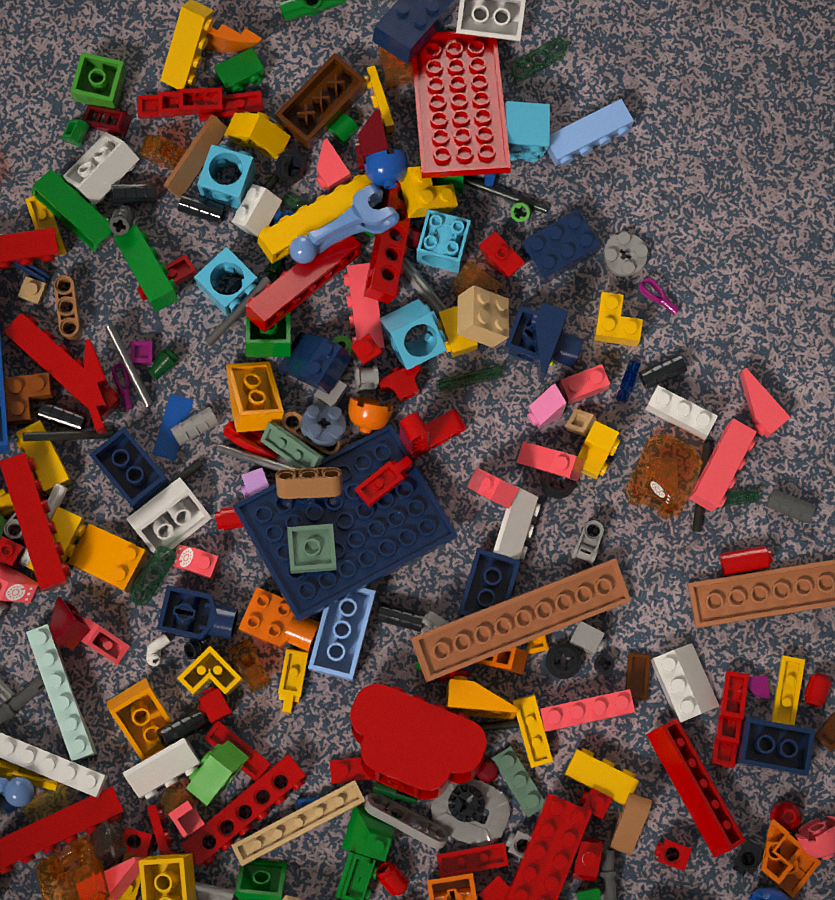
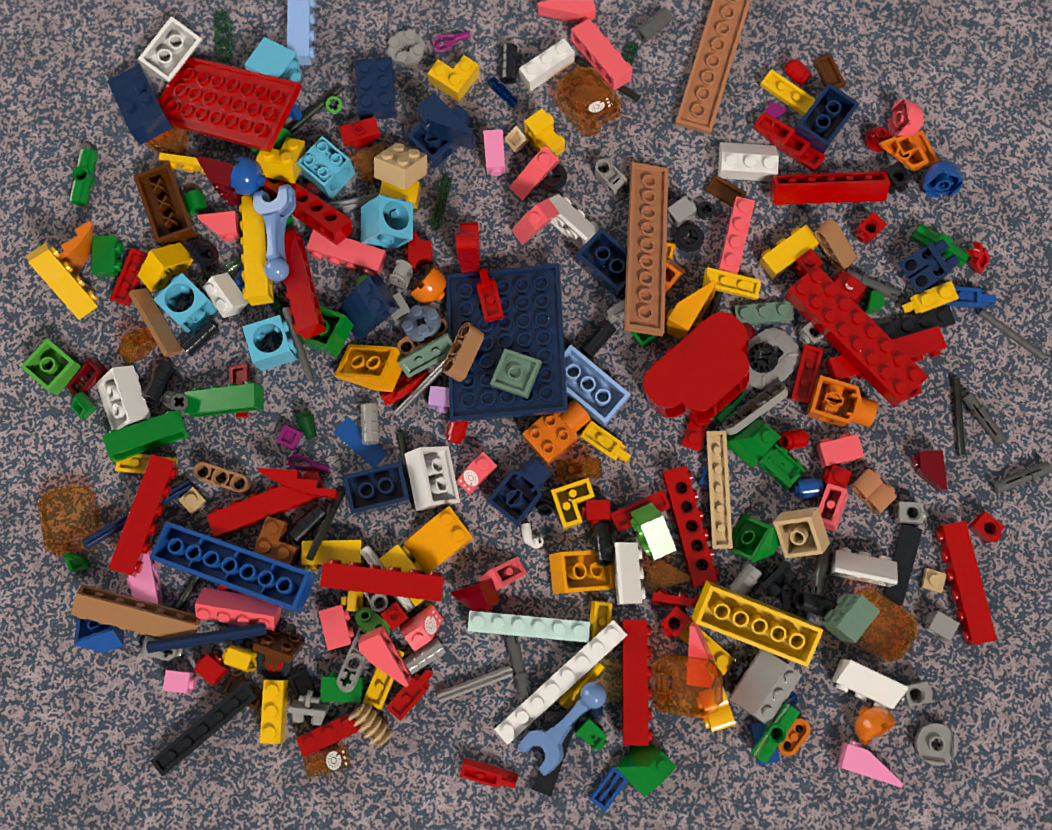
camera: 60 degrees left, 0 degrees up
clear smoke brick [90,822,128,863] -> none
flat silver bar [105,324,153,407] -> none
clear green beam [129,545,176,606] -> none
red slope [138,88,223,119] -> none
coral panel [168,801,205,838] -> none
red brick [351,333,382,367] -> none
coral brick [559,364,610,405] -> none
red brick [719,545,773,575] -> none
none -> yellow hinge [589,601,612,642]

